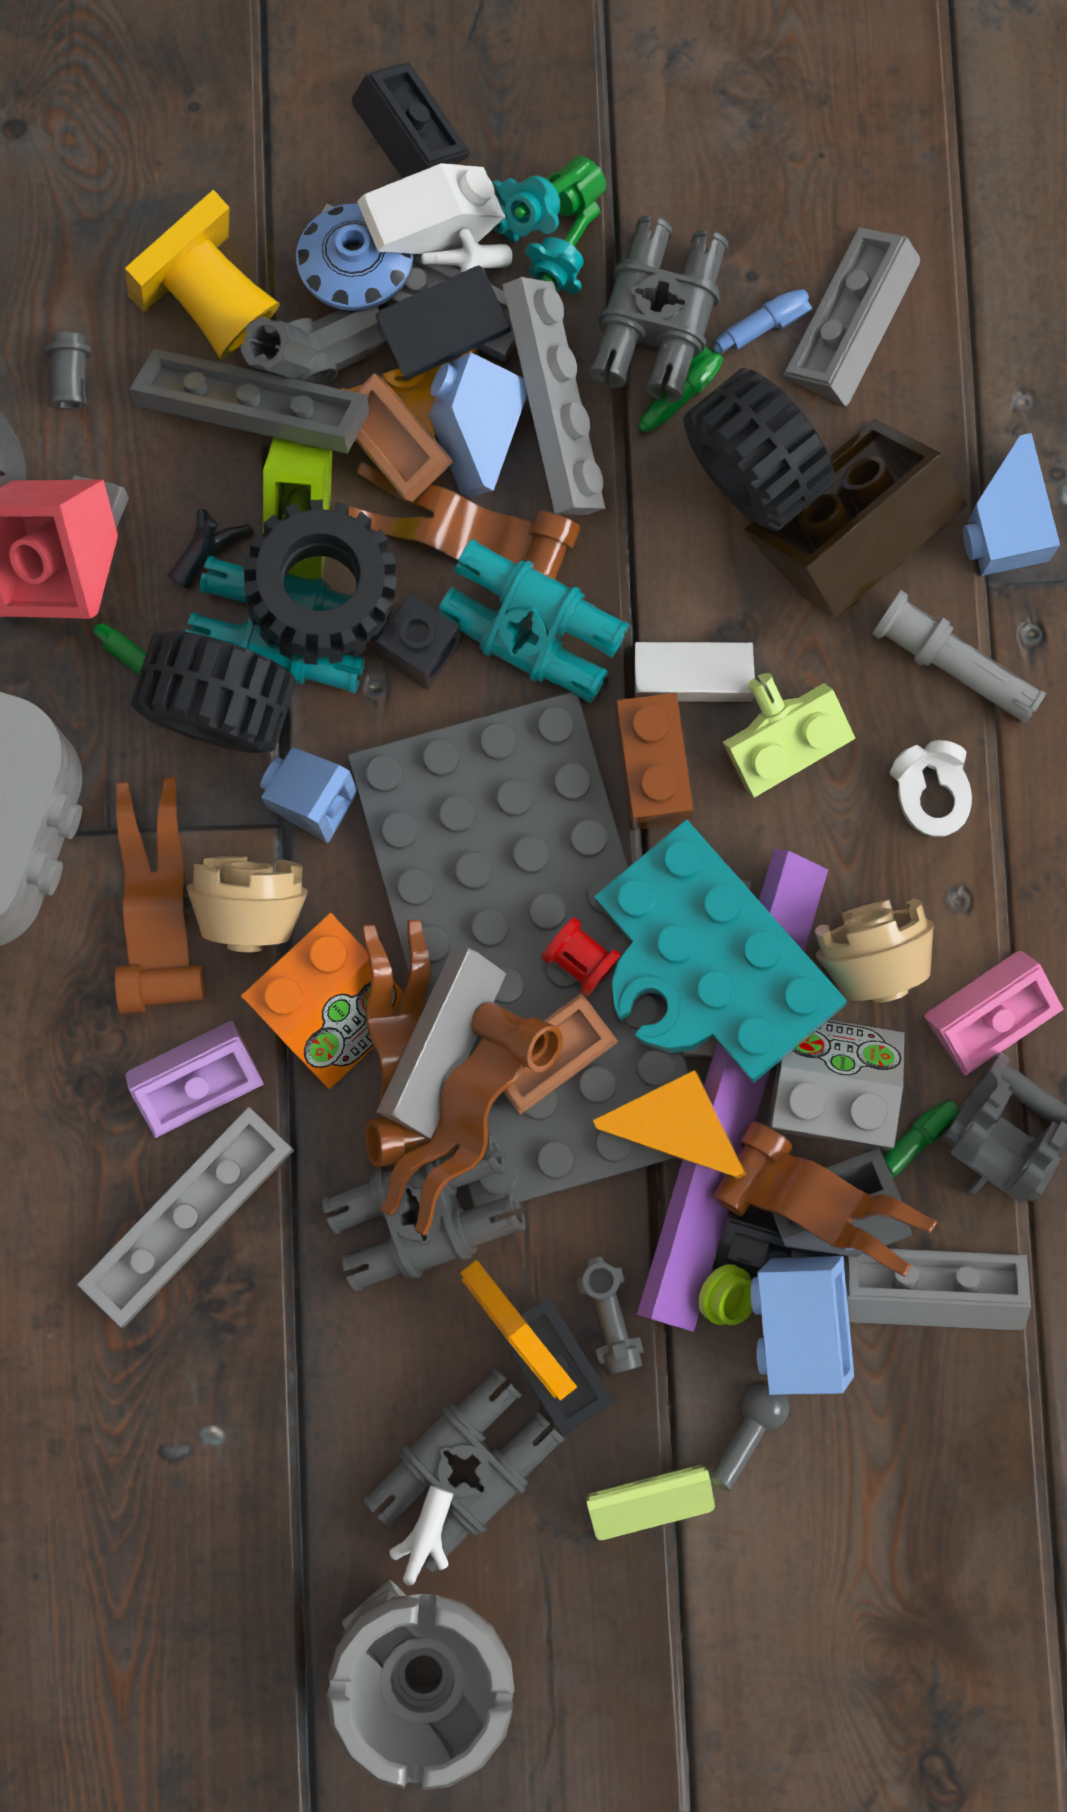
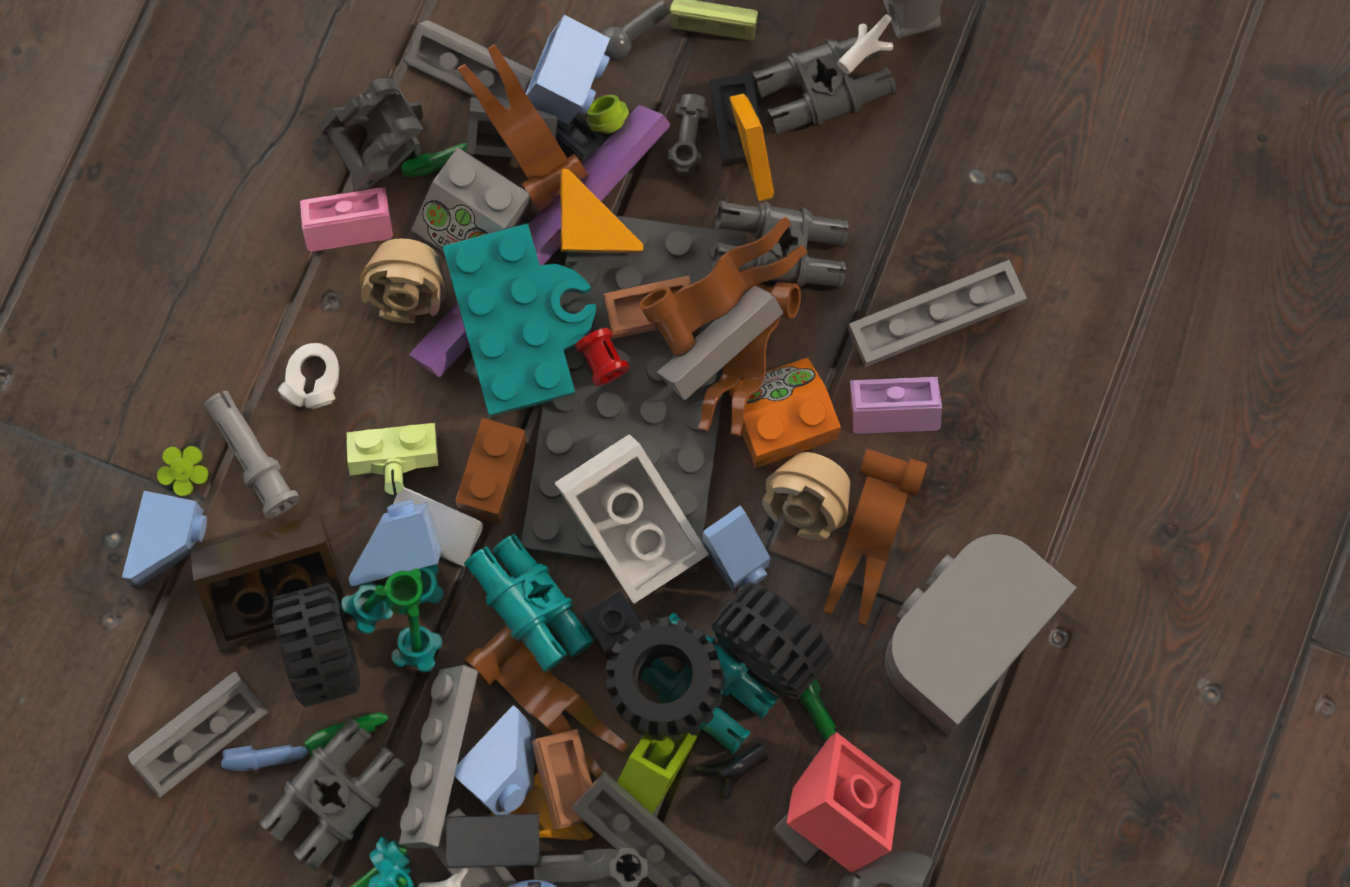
camera: 160 degrees left, 5 degrees down
none -> lime plant [157,446,209,496]
none -> teal plant [340,564,444,672]
none -> light blue slope [348,500,442,587]
none -> white slope [555,434,709,604]

